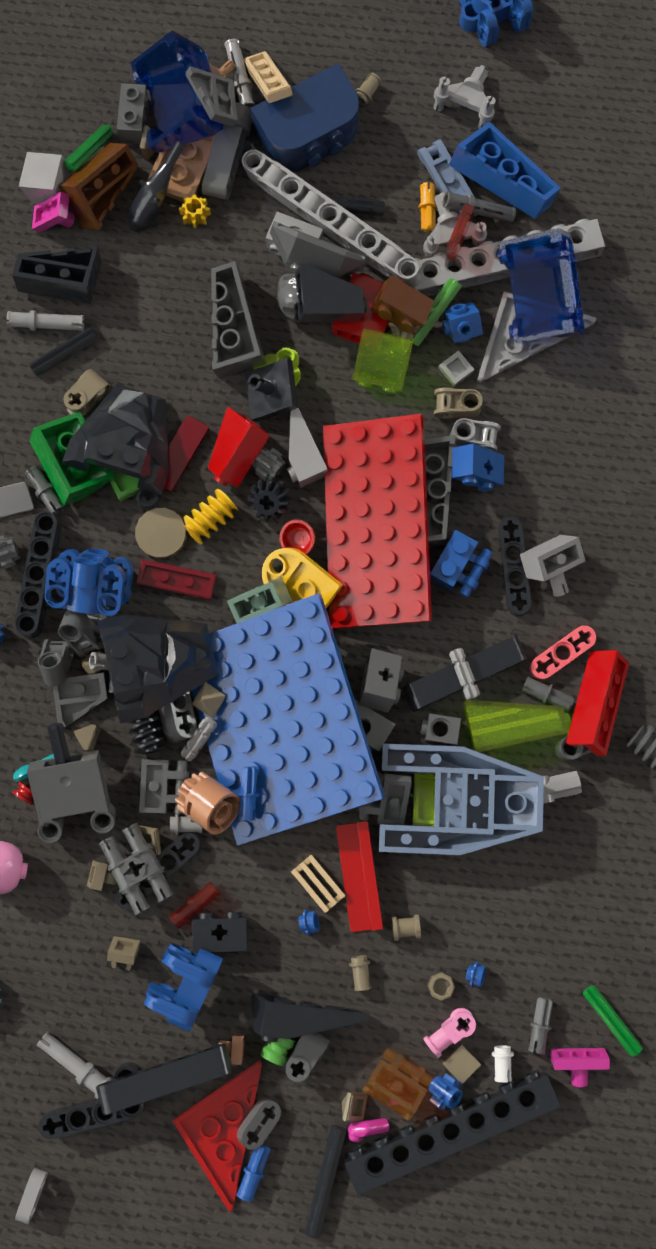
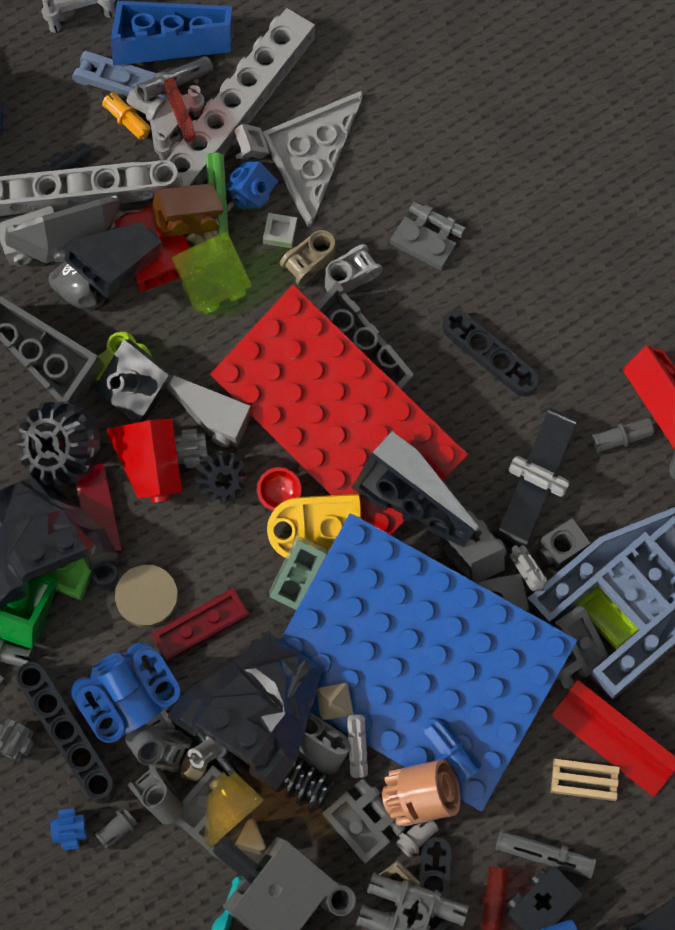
camera: 45 degrees left, 10 degrees down
yellow piece [183,489,239,545] -> none
blue plate [299,909,320,936] -> none
blue brick [430,530,493,598] -> none
blue brick [452,444,504,491] -> none
clear neon green slope [462,700,571,753] -> none
clear blue windscreen [498,228,585,344] -> none
light grey brick [520,535,585,596] -> none
coral beam [530,626,596,680] -> none
none -> black gear [16,401,100,486]
none -> dark grey pin [95,808,138,850]
none -> clear yellow slope [203,772,264,848]
none -> light grey tile [231,124,270,160]
none -> black wedge [351,431,479,547]
none -> dark grey plate [390,201,466,271]
none -> dark grey pin [495,829,596,879]
none -> light grey axle [510,545,547,591]

